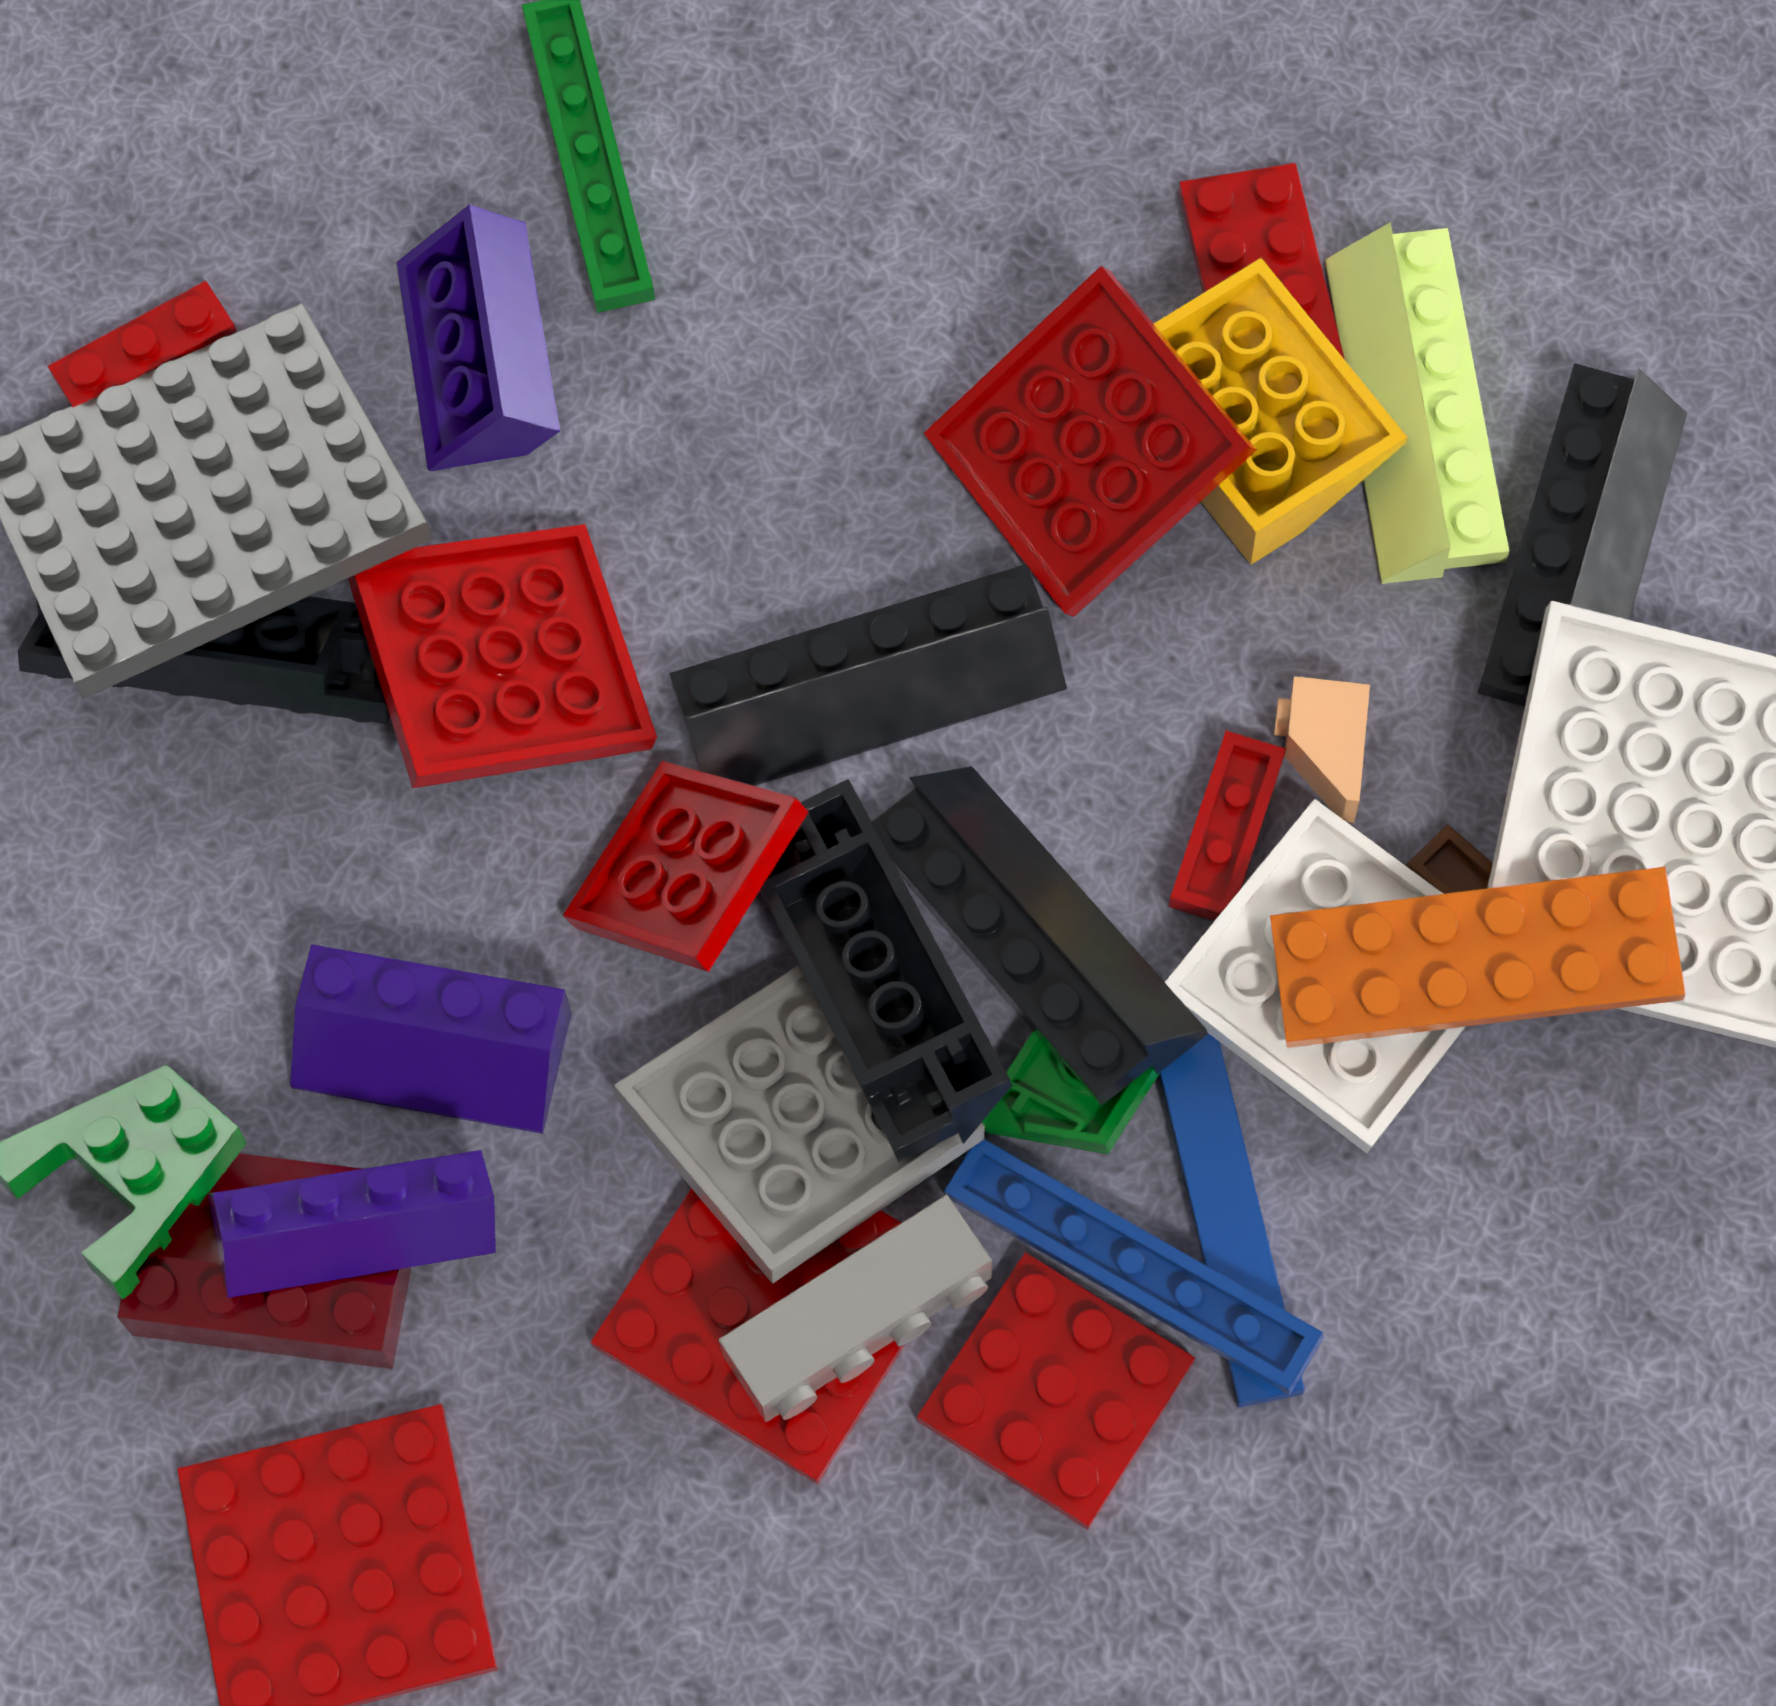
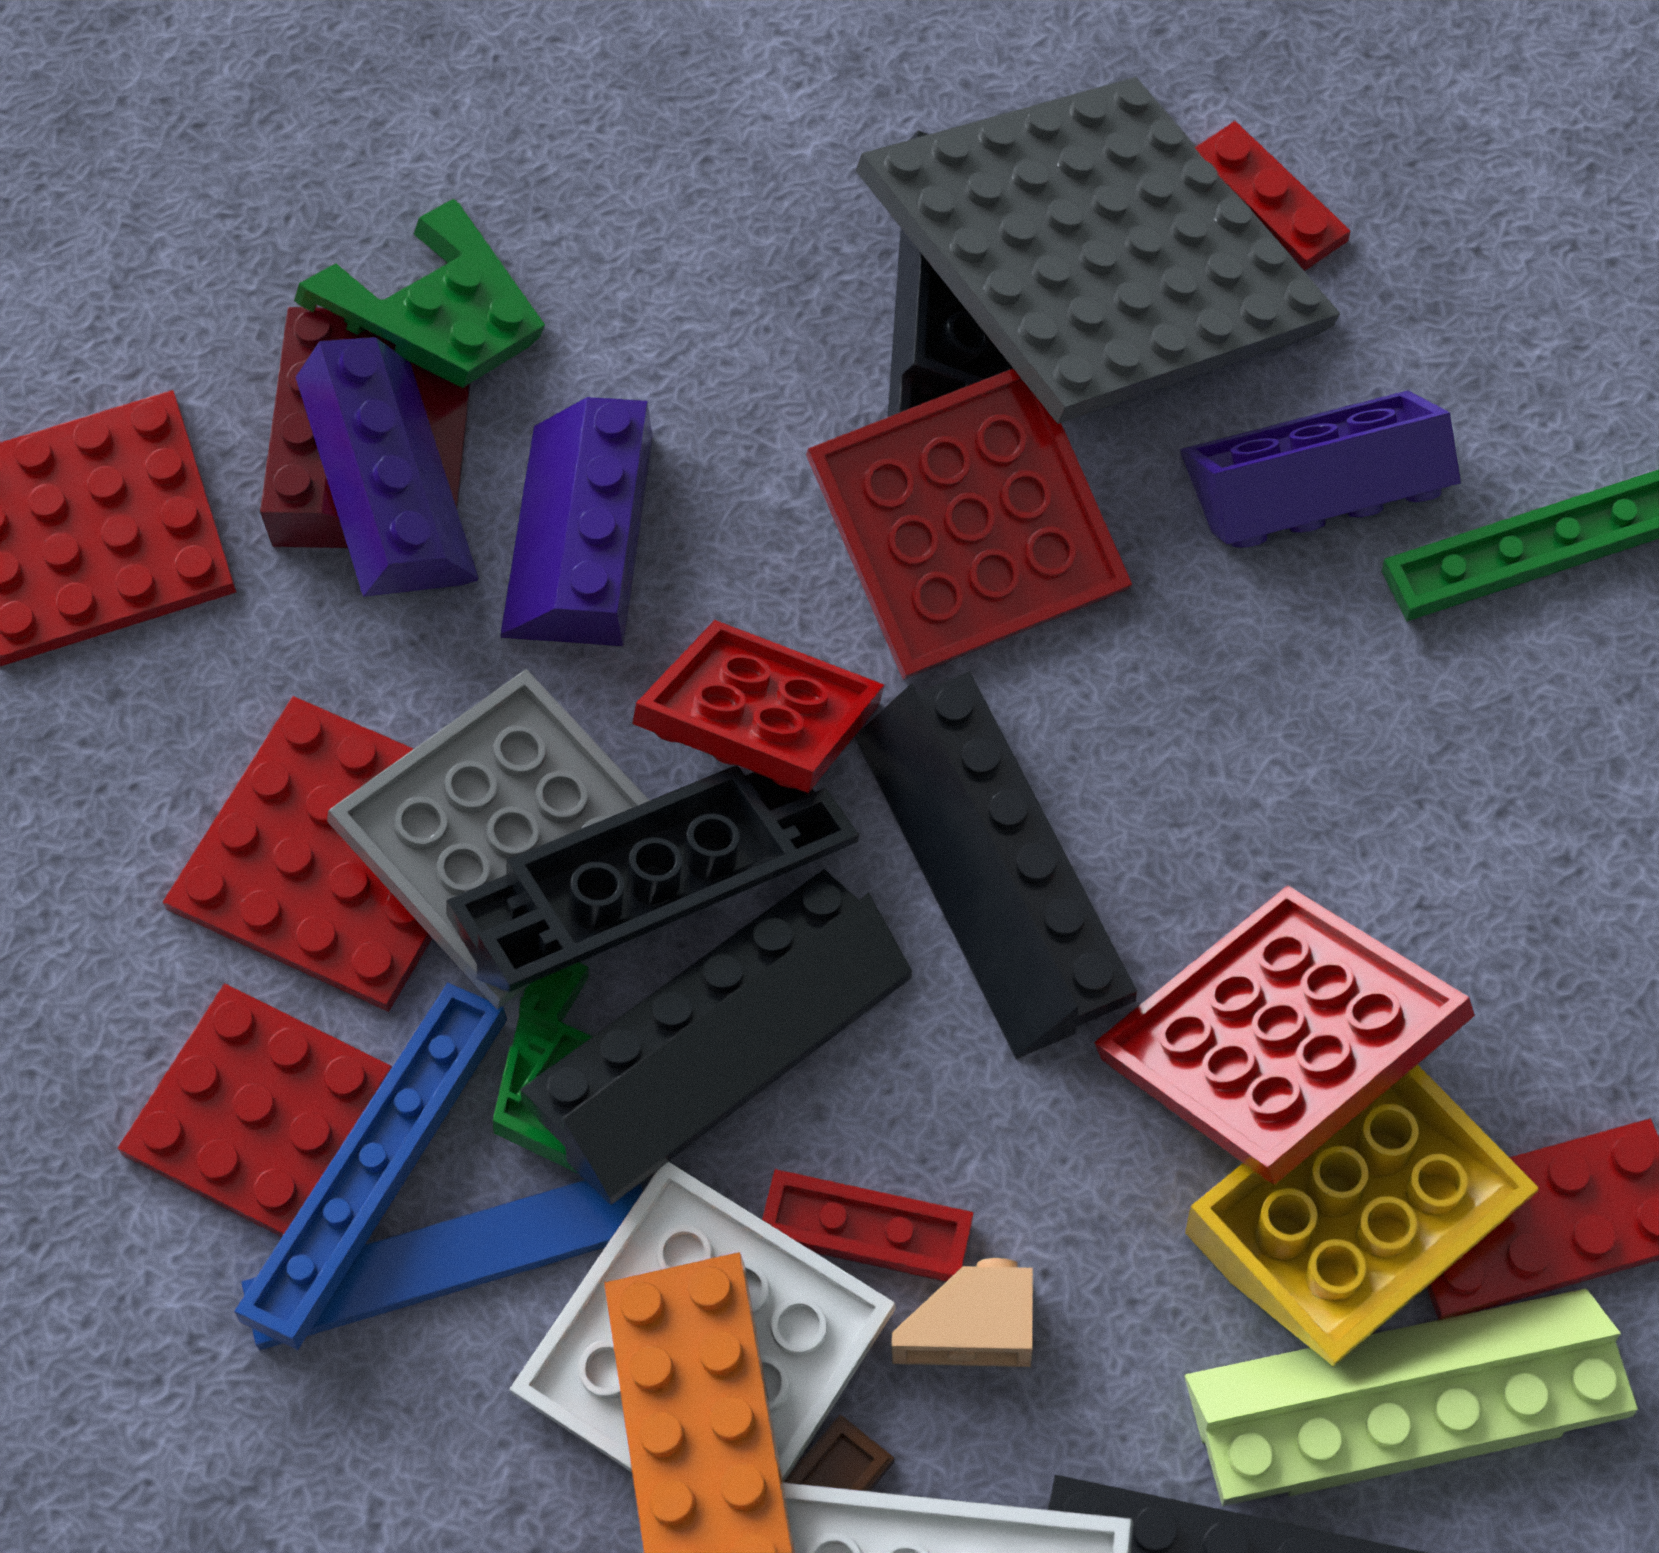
camera: 85 degrees right, 5 degrees down
light grey brick [719,1195,992,1422] -> none

